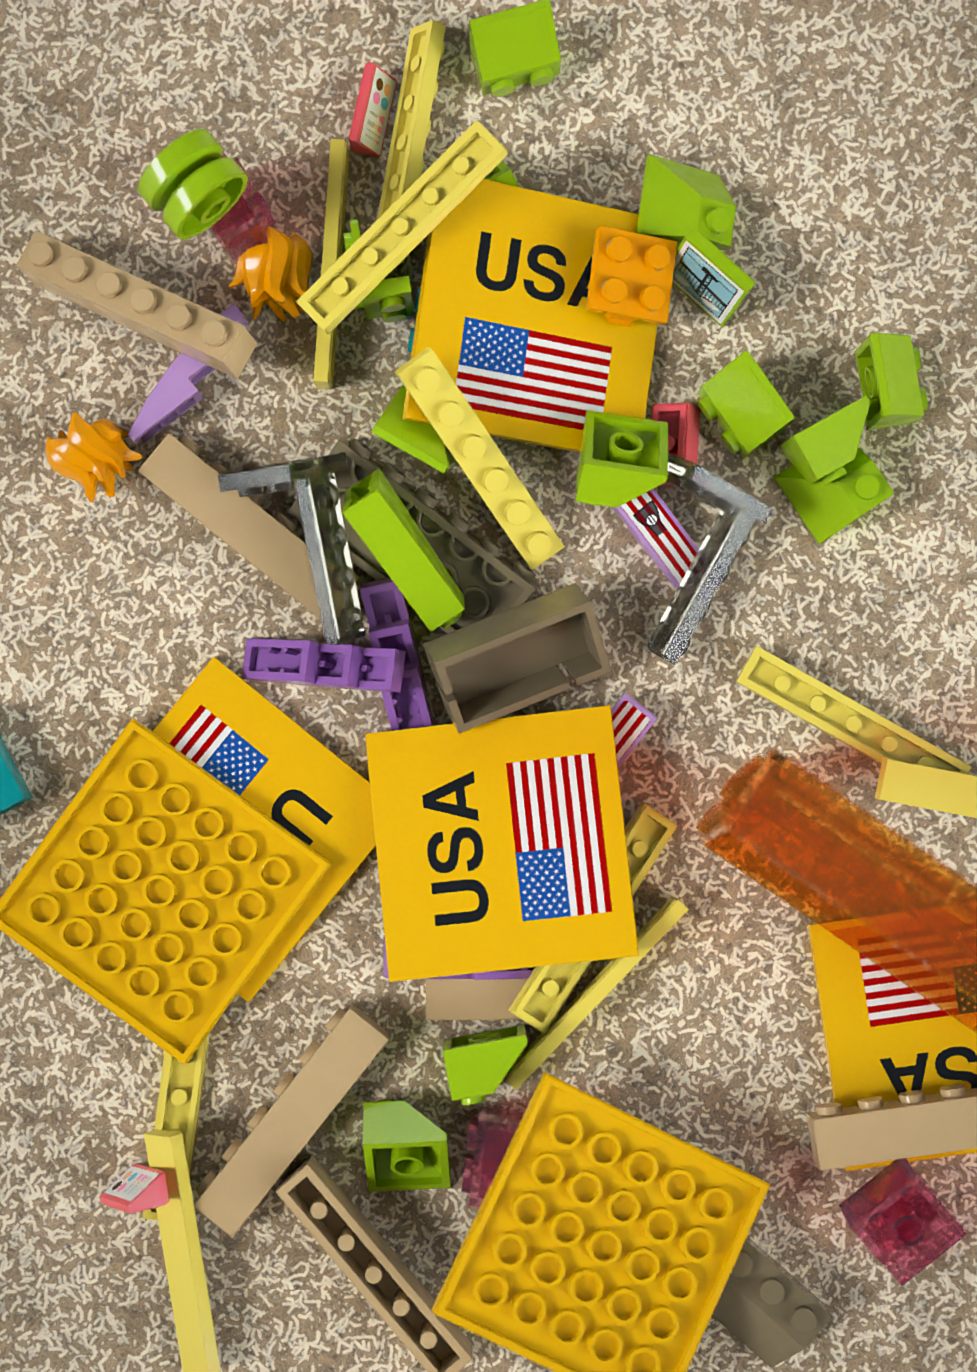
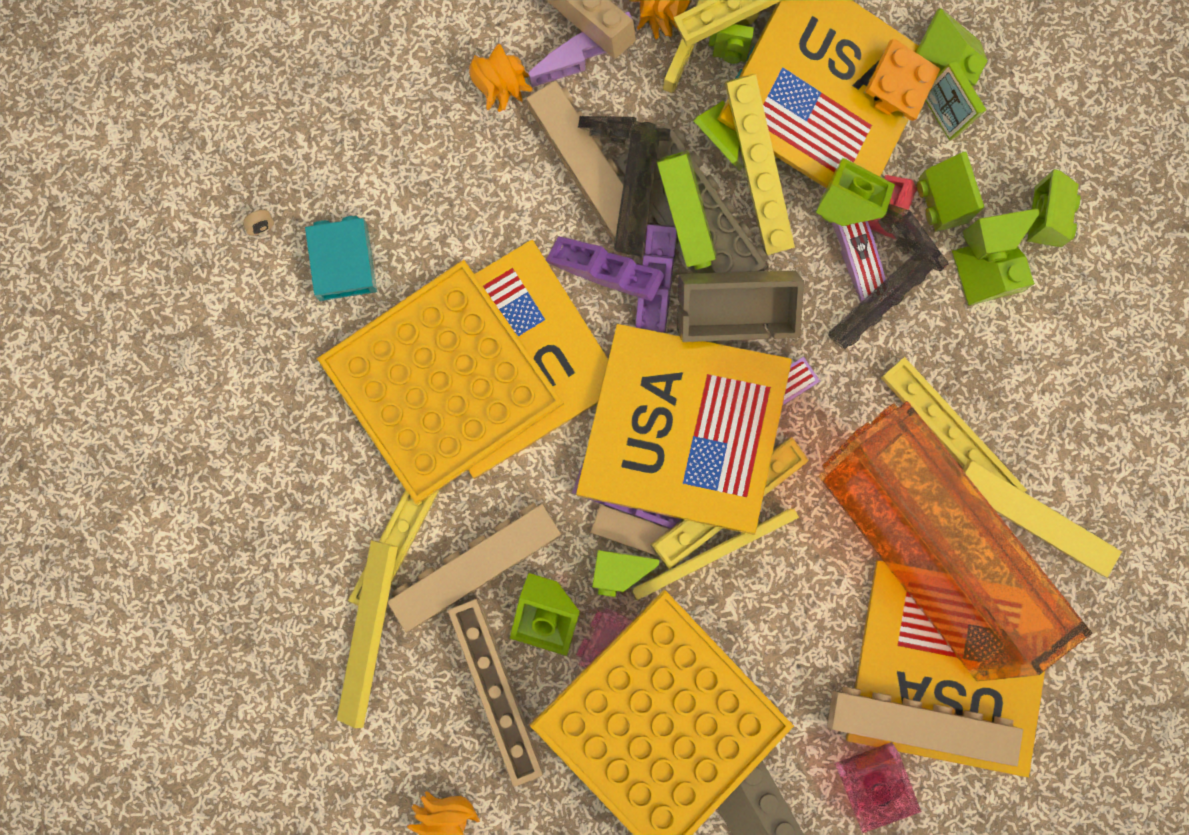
camera: 20 degrees right, 5 degrees down
slope [99,1164,169,1214] -> none

